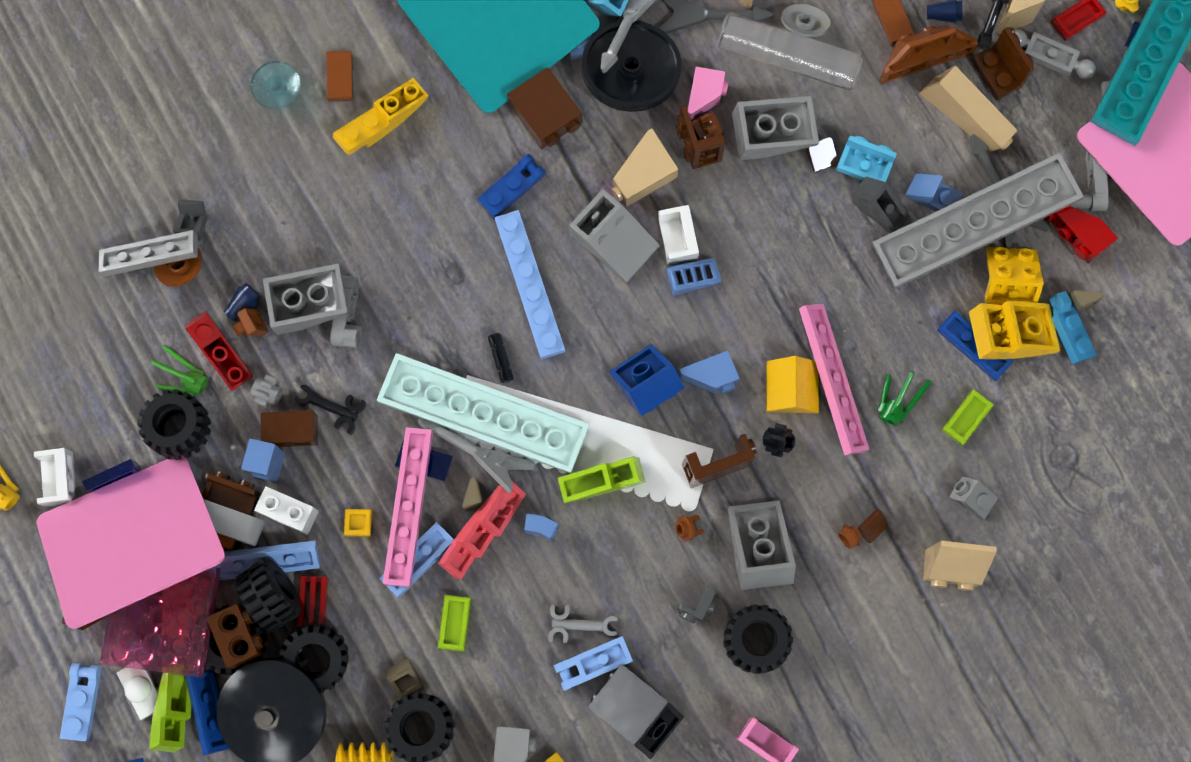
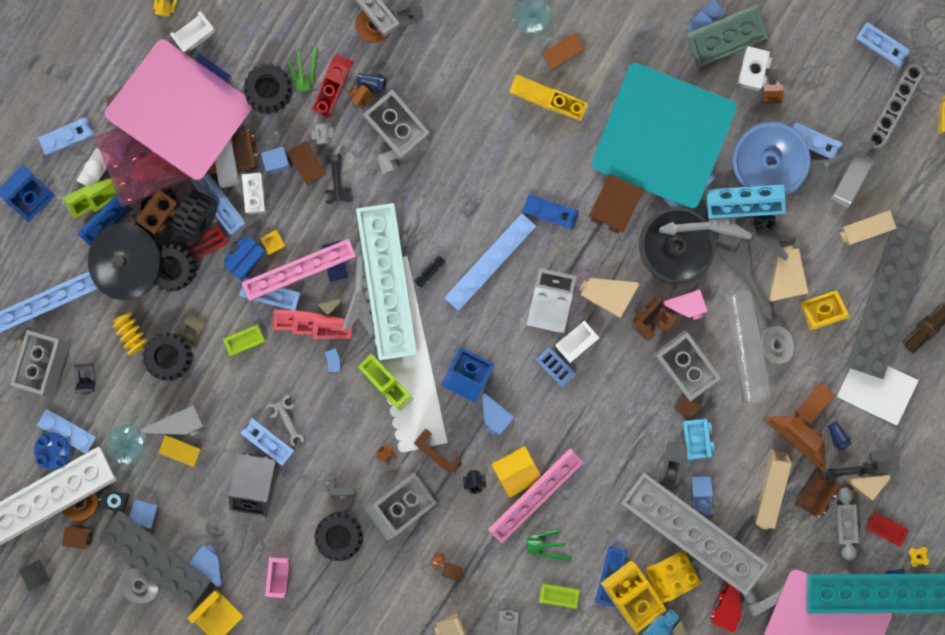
camera: 60 degrees right, 10 degrees up
none -> blue brick [223,236,267,281]

